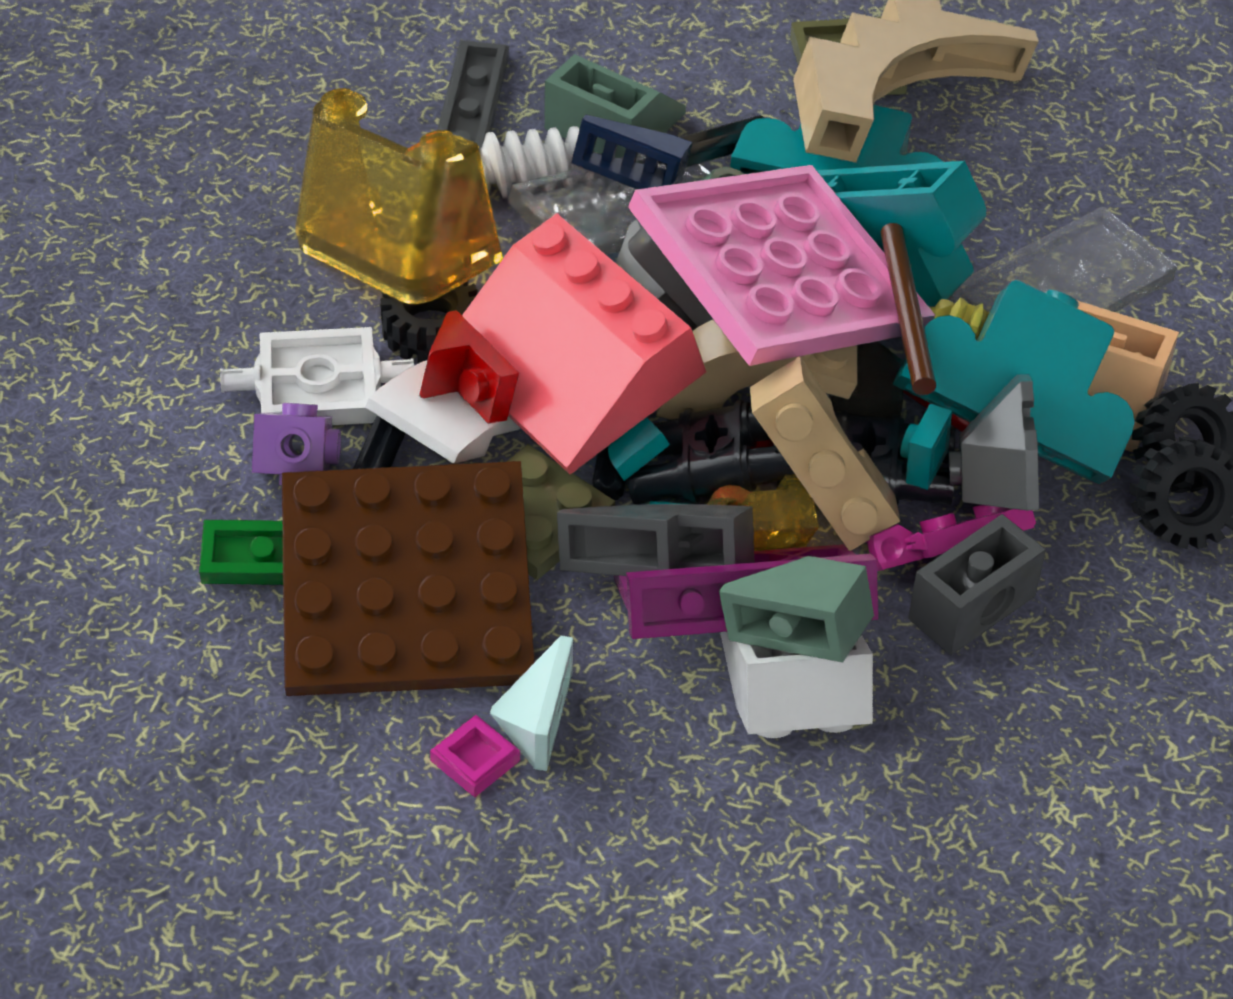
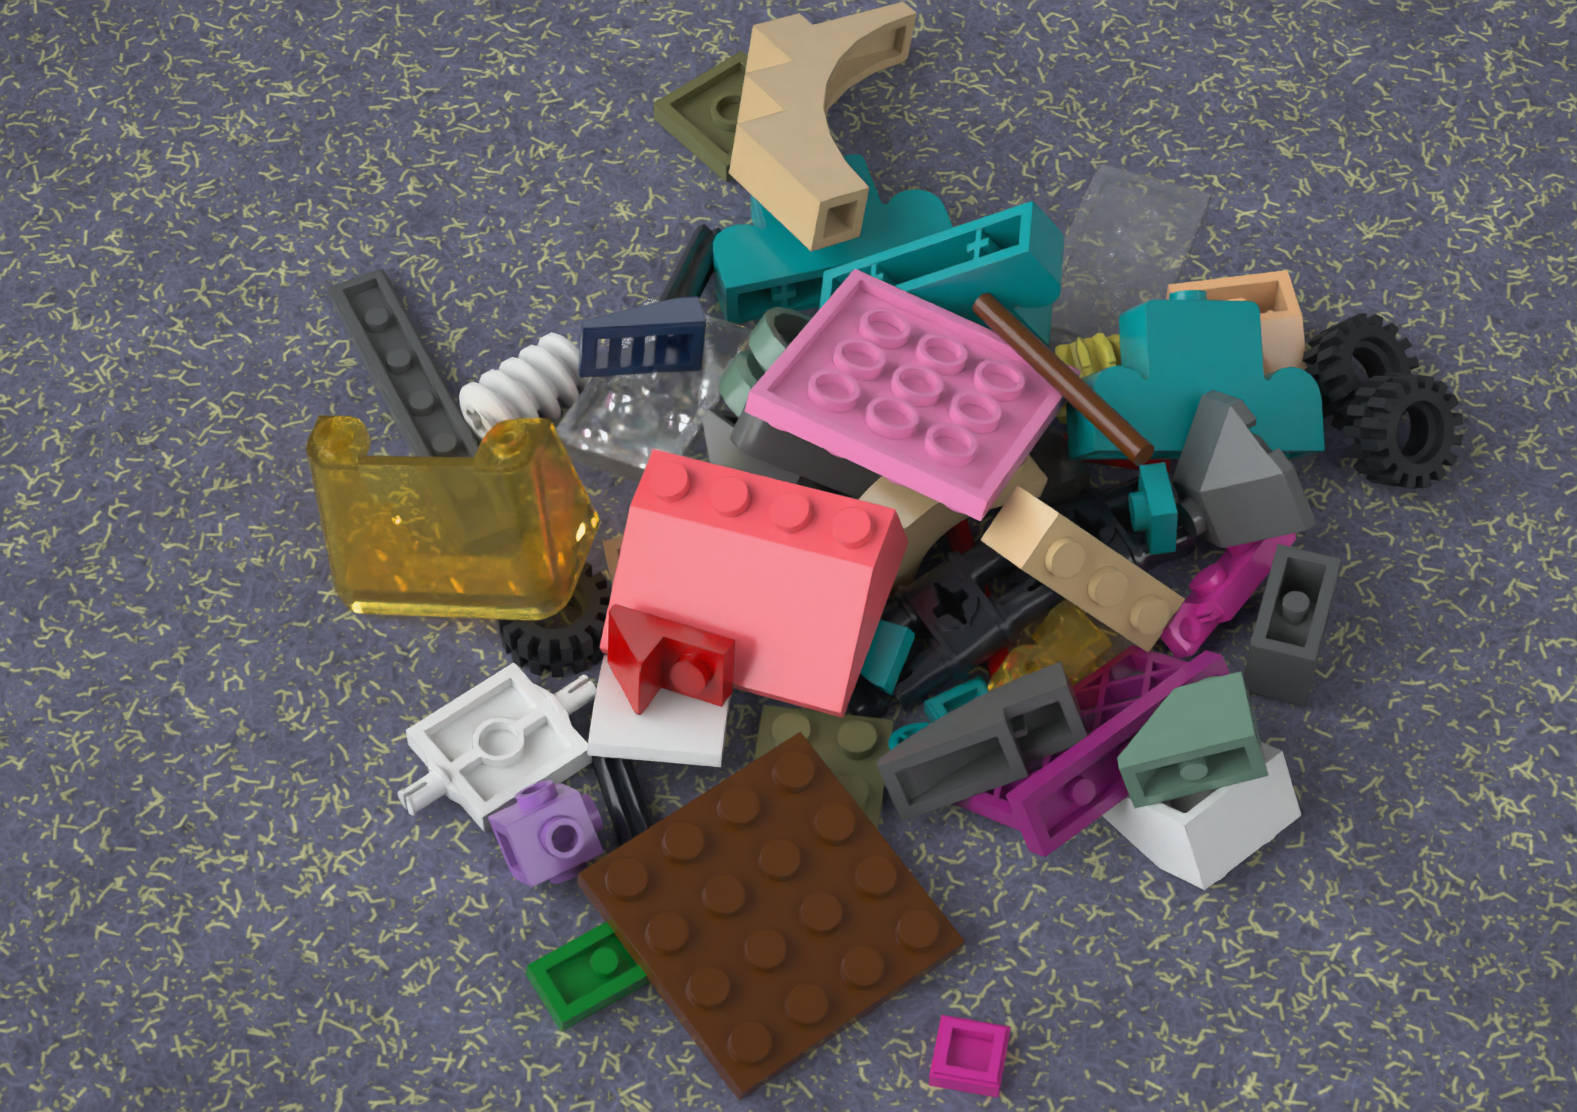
camera: 30 degrees left, 5 degrees up
light aqua slope [490,636,573,771] -> none
sand green slope [544,54,686,160] -> none

